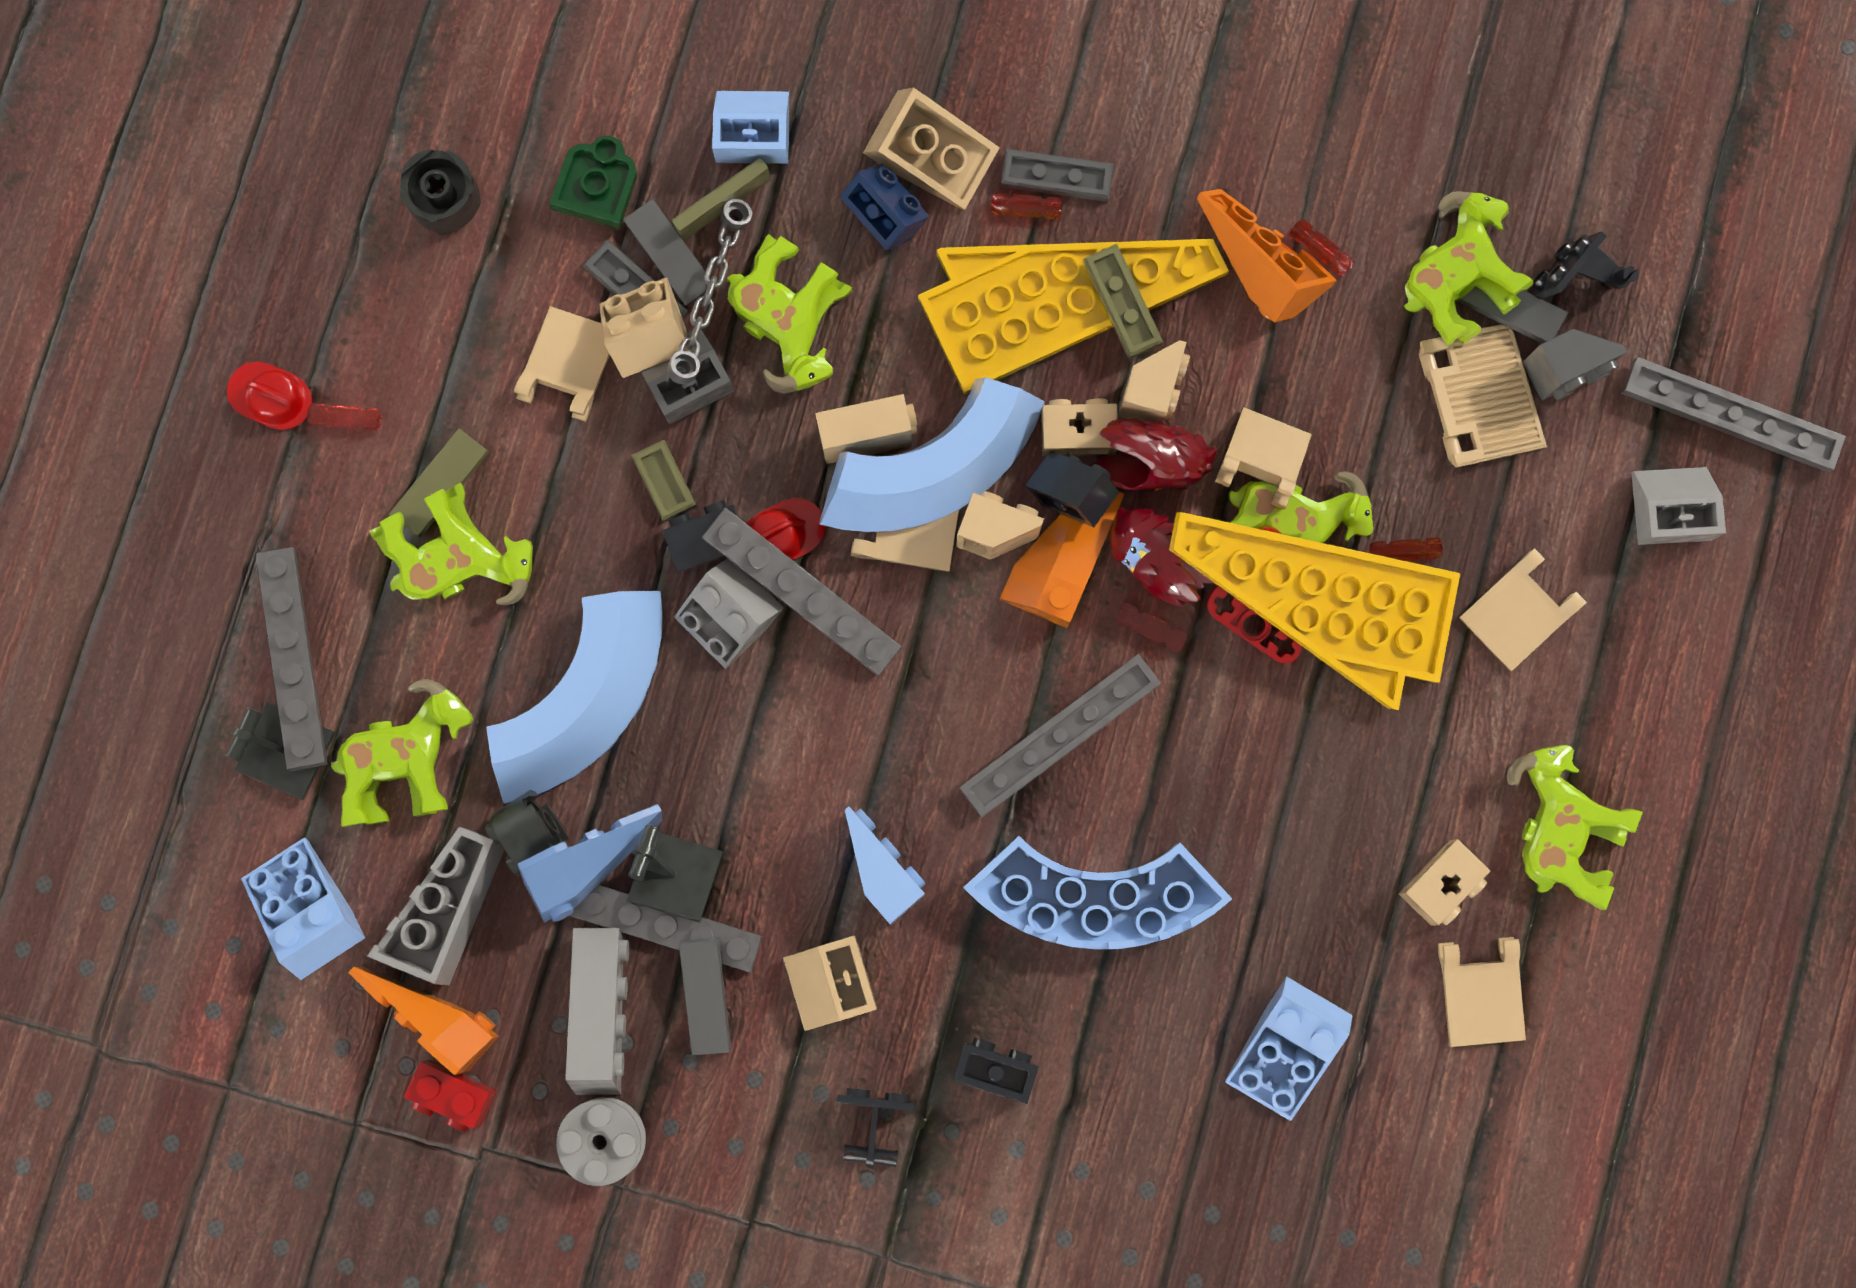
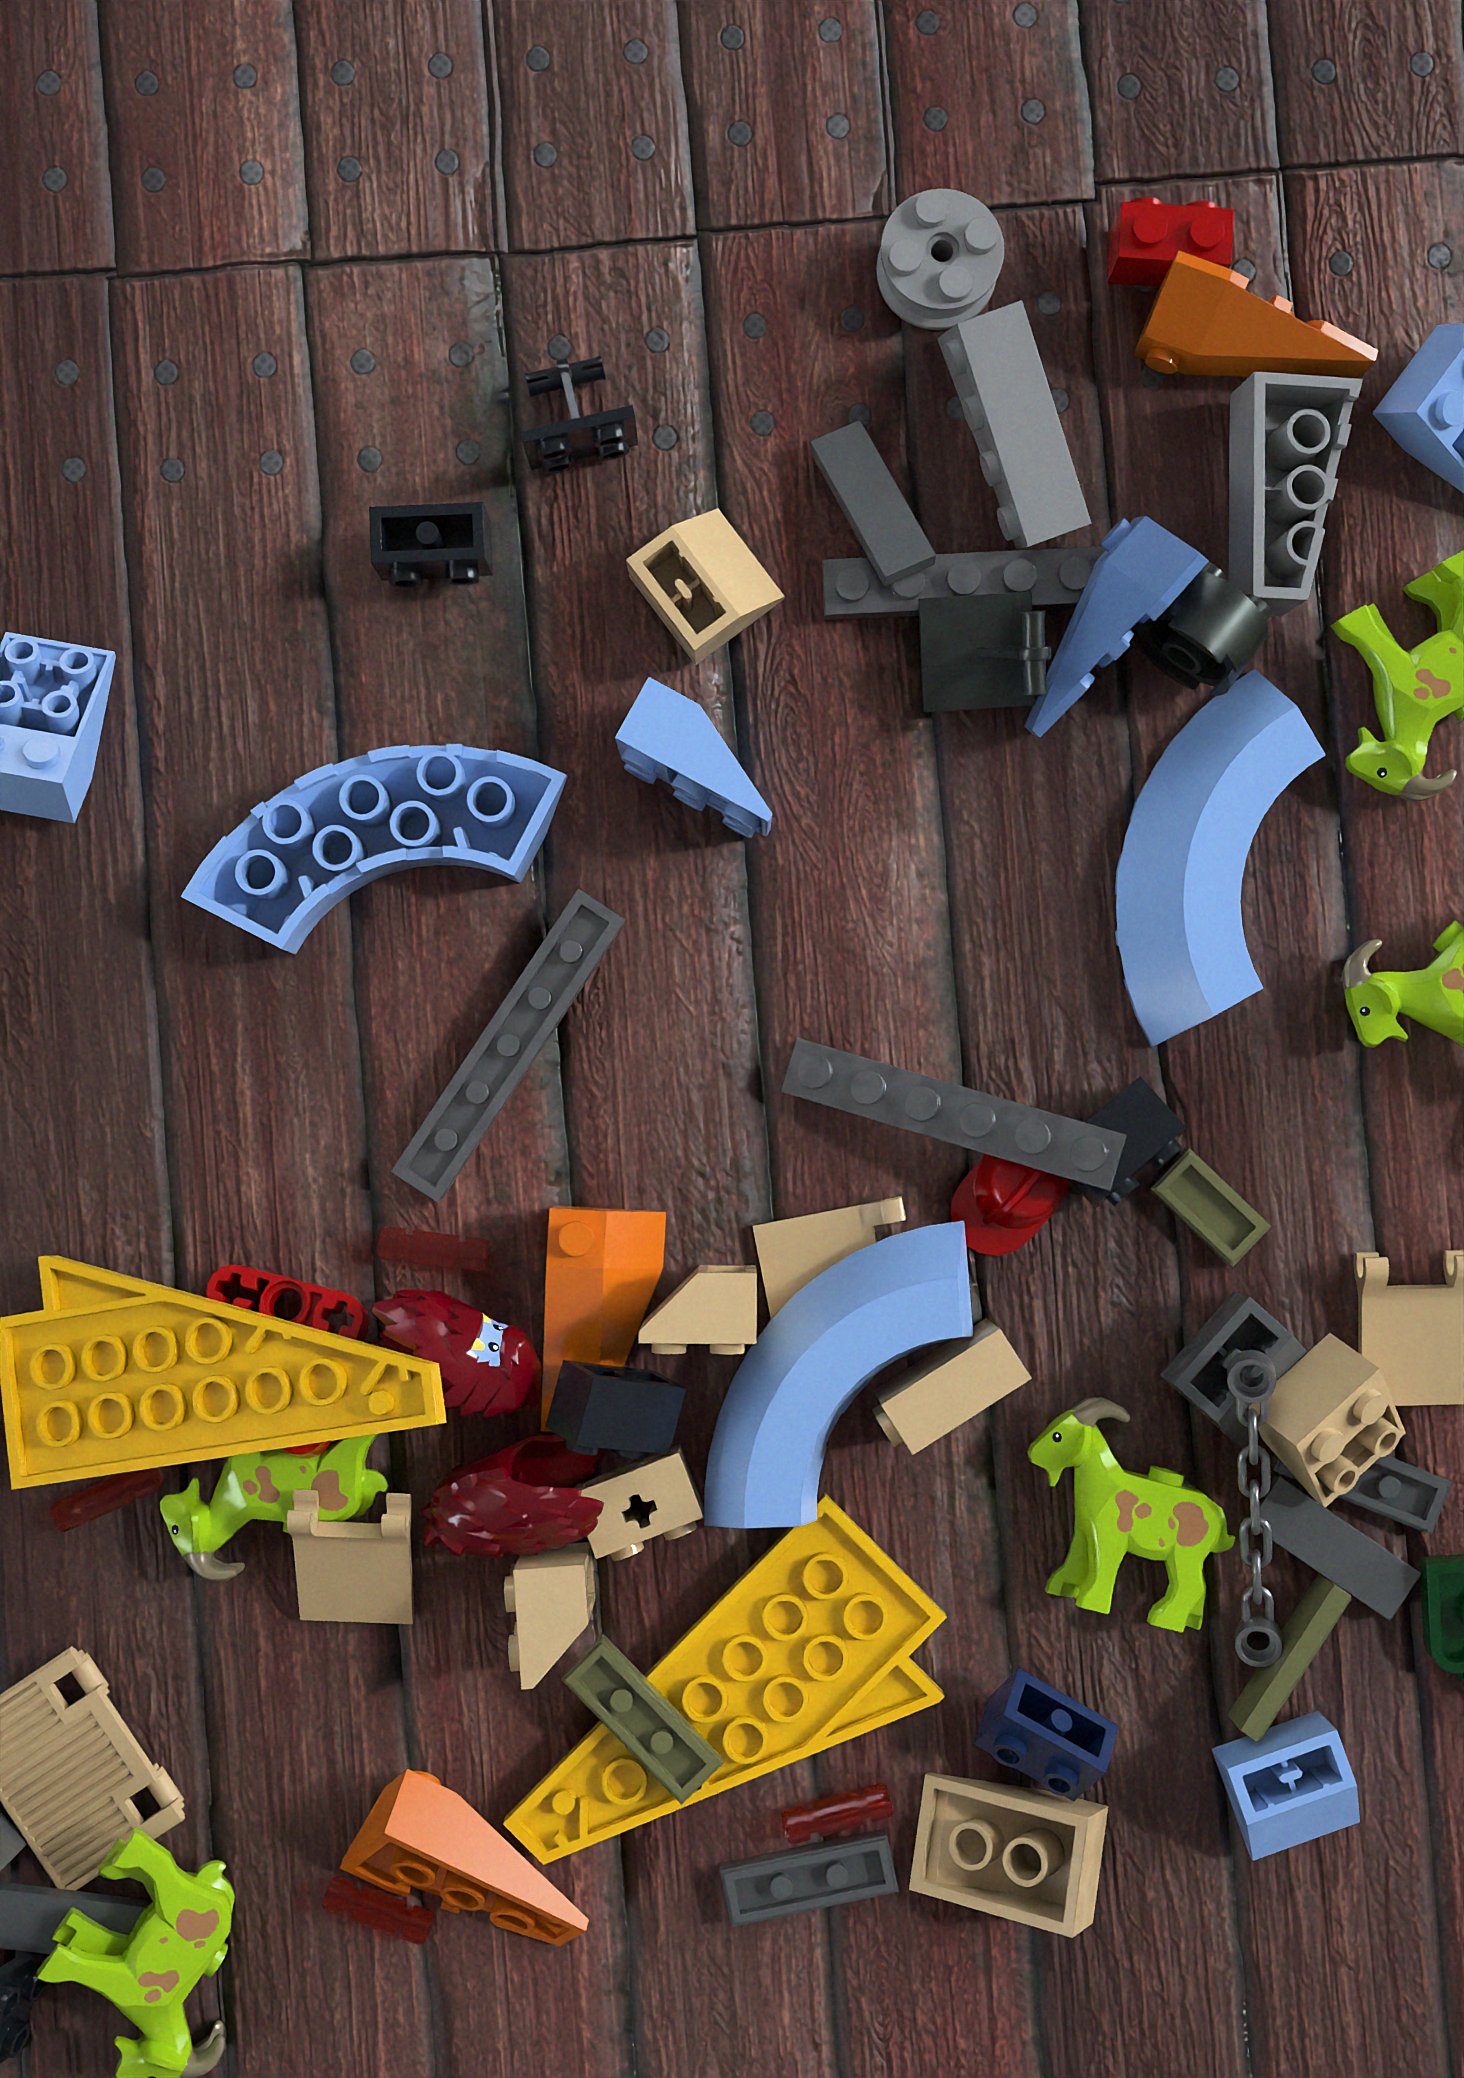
camera: 160 degrees right, 5 degrees up
light grey slope [674,558,784,669] -> none

